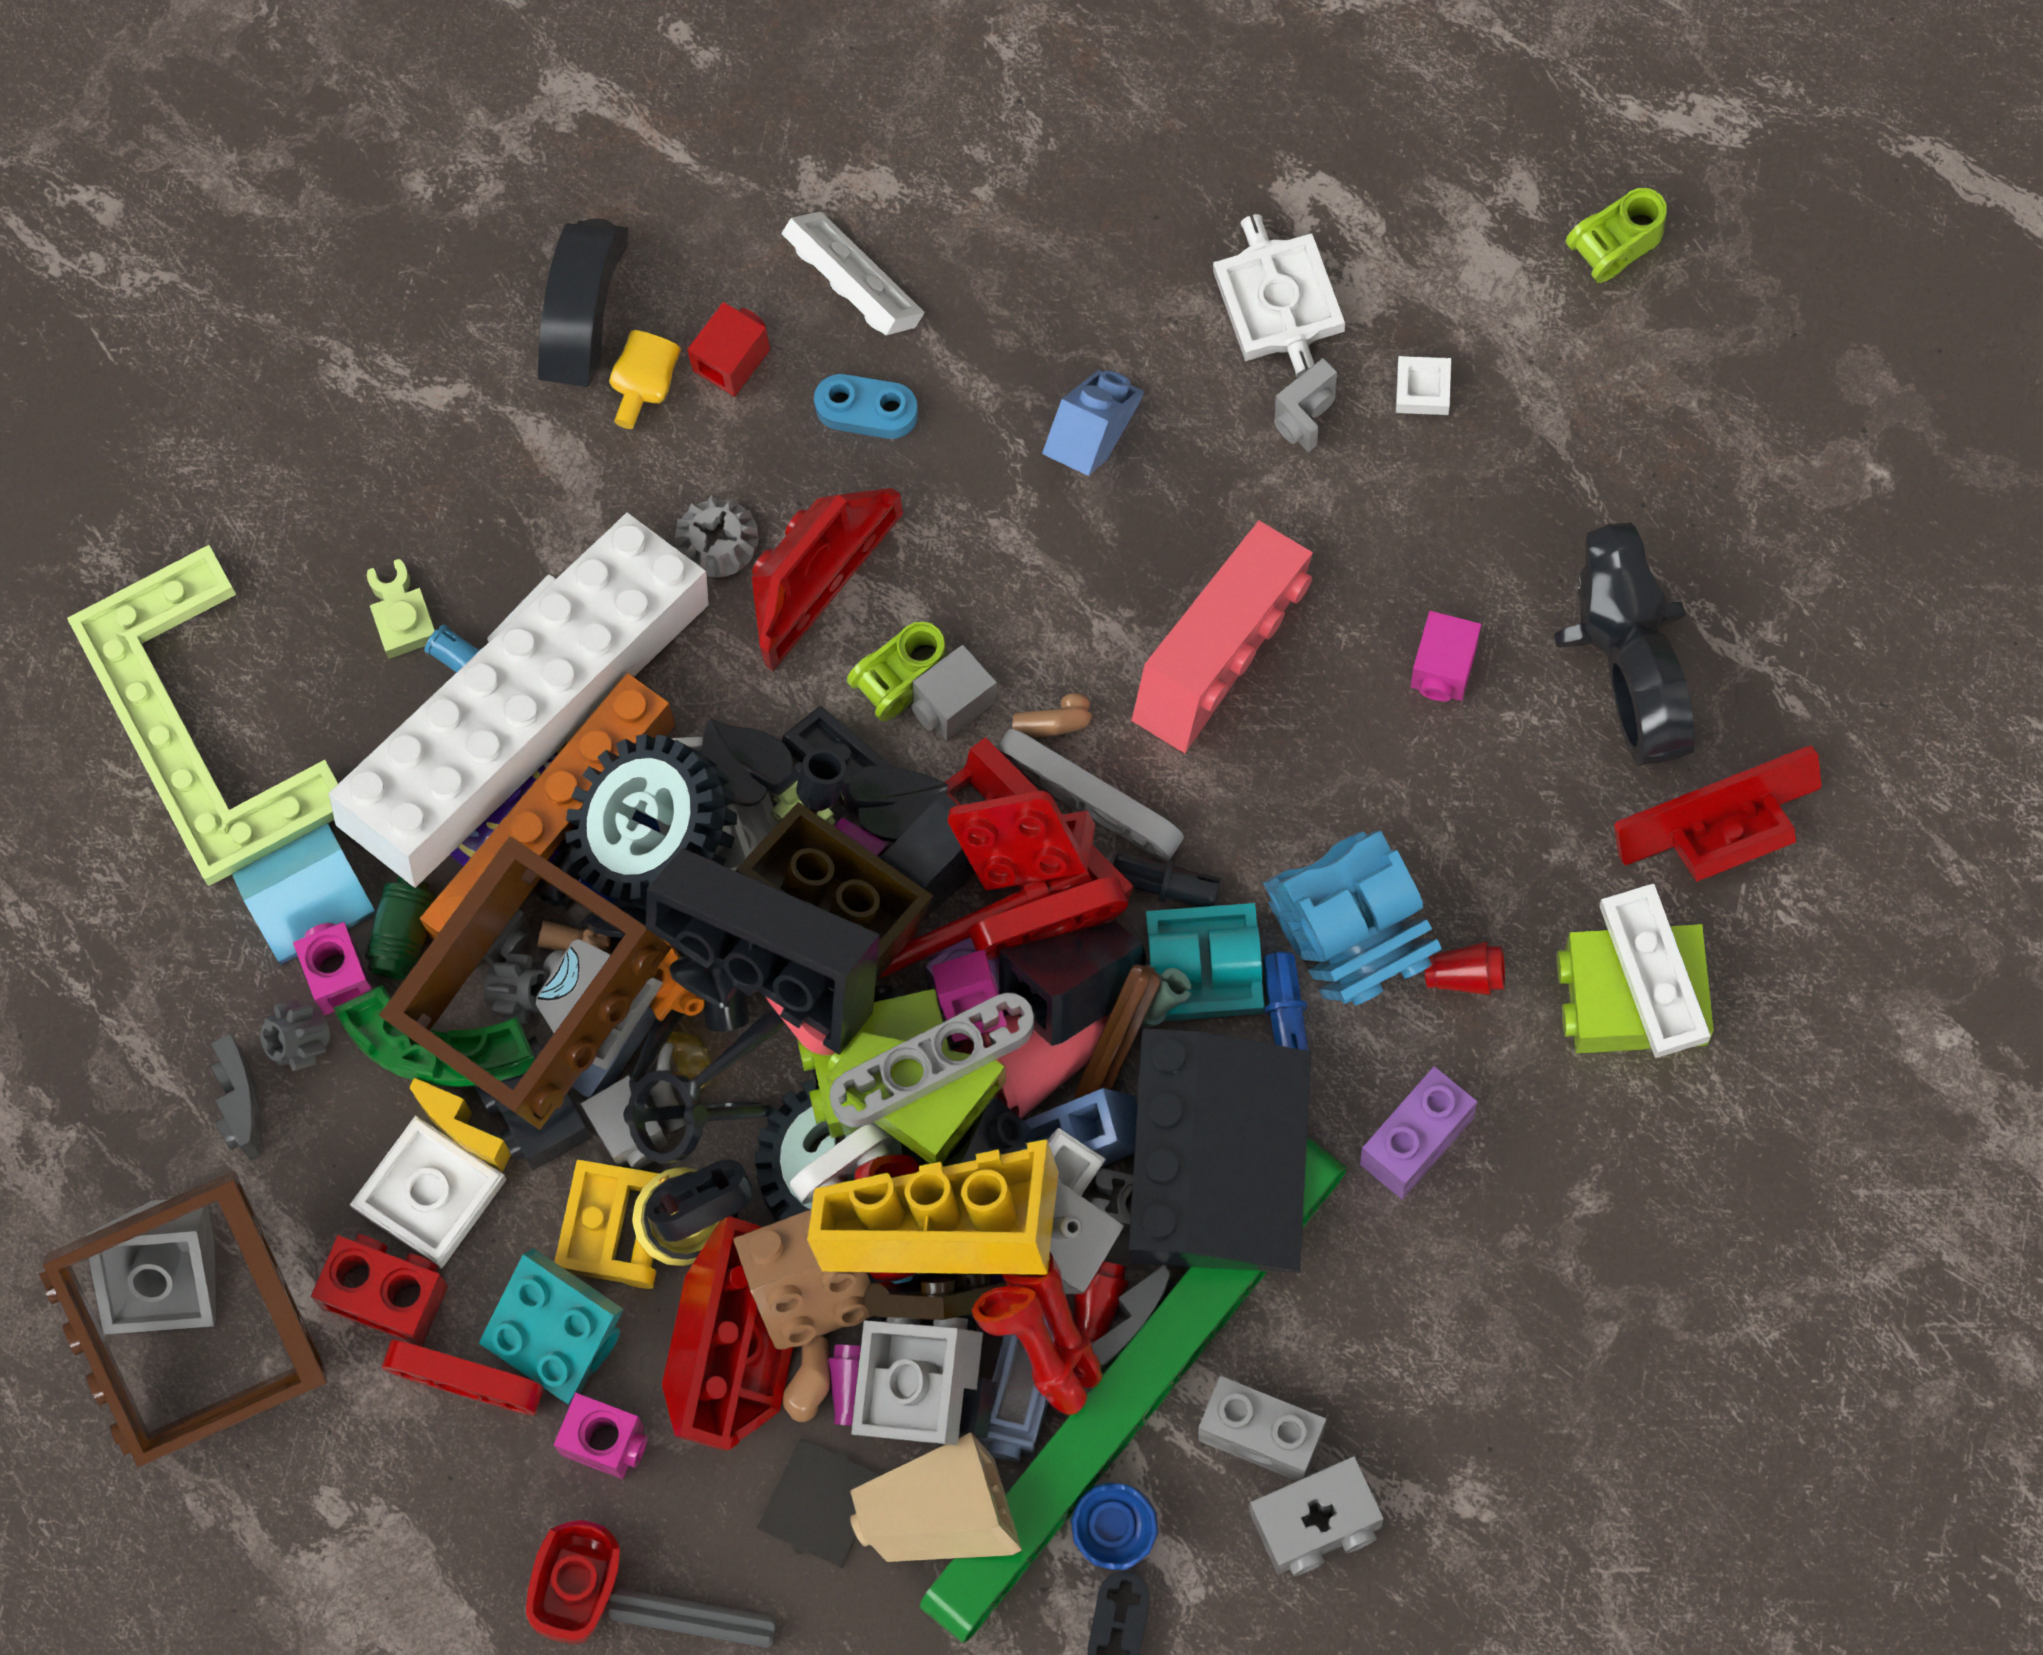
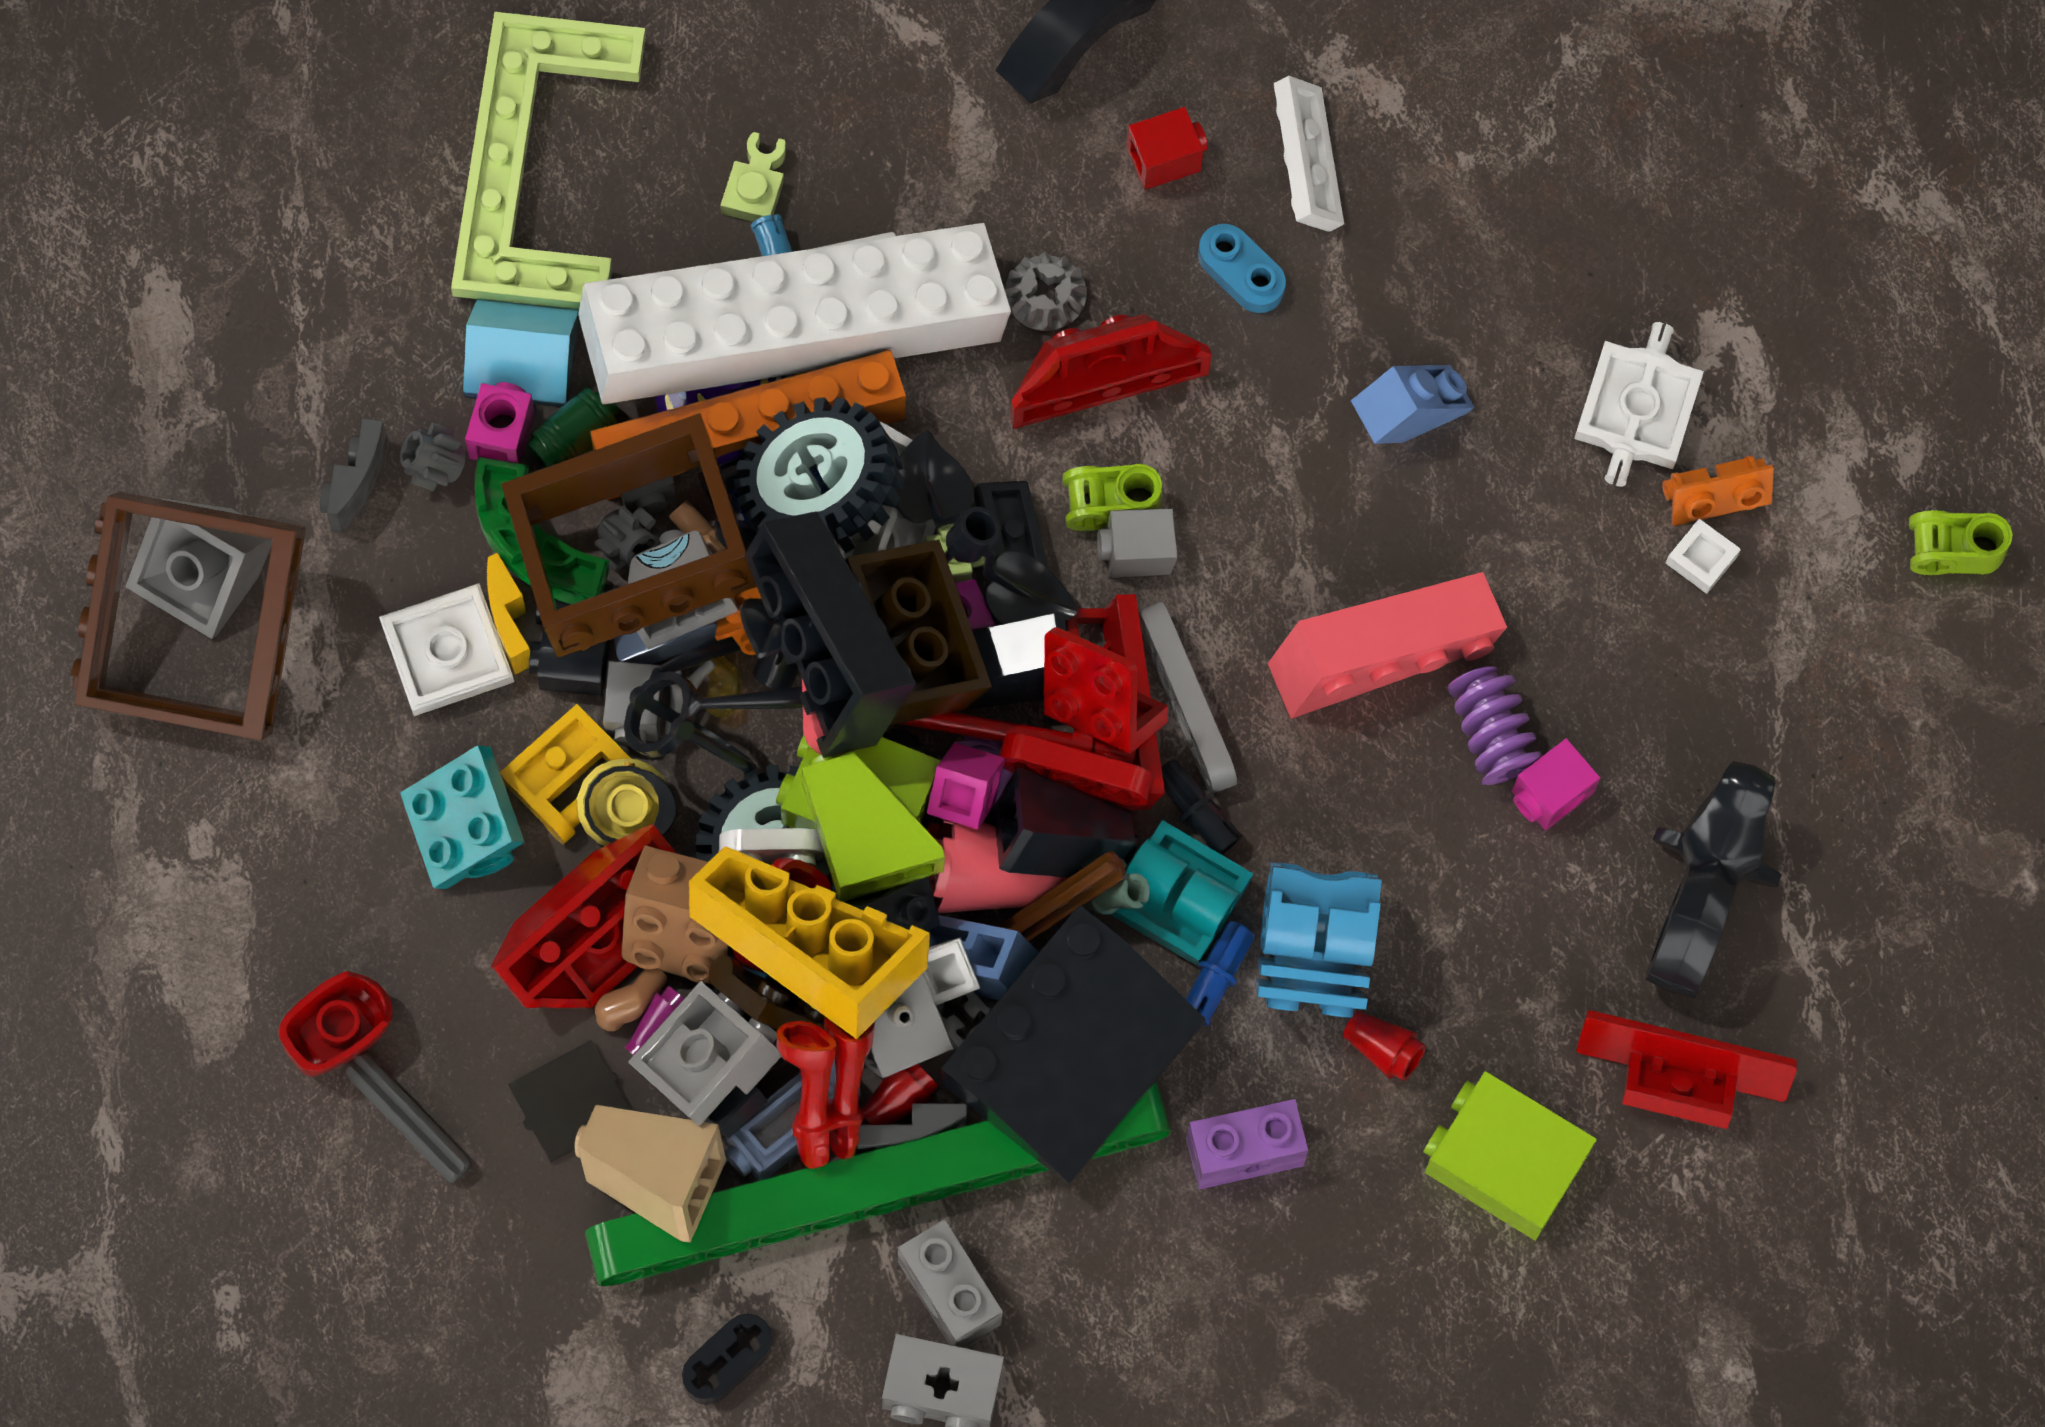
camera: 25 degrees right, 0 degrees up
red brick [310,1234,449,1347] -> none
red beam [381,1340,544,1416] -> none
dark pink brick [554,1393,648,1479] -> none
yellow piece [609,330,681,429] -> none
black beam [645,1160,753,1242] -> none
light grey beam [829,993,1034,1127] -> none
medium nougat arm [1012,693,1092,738] -> none
blue hair [1071,1483,1159,1570] -> none
light grey bracket [1274,358,1337,452] -> none
white plate [1600,883,1710,1058] -> none
none -> medium lavender piece [1448,667,1543,785]
none -> orange hinge [1662,455,1774,526]

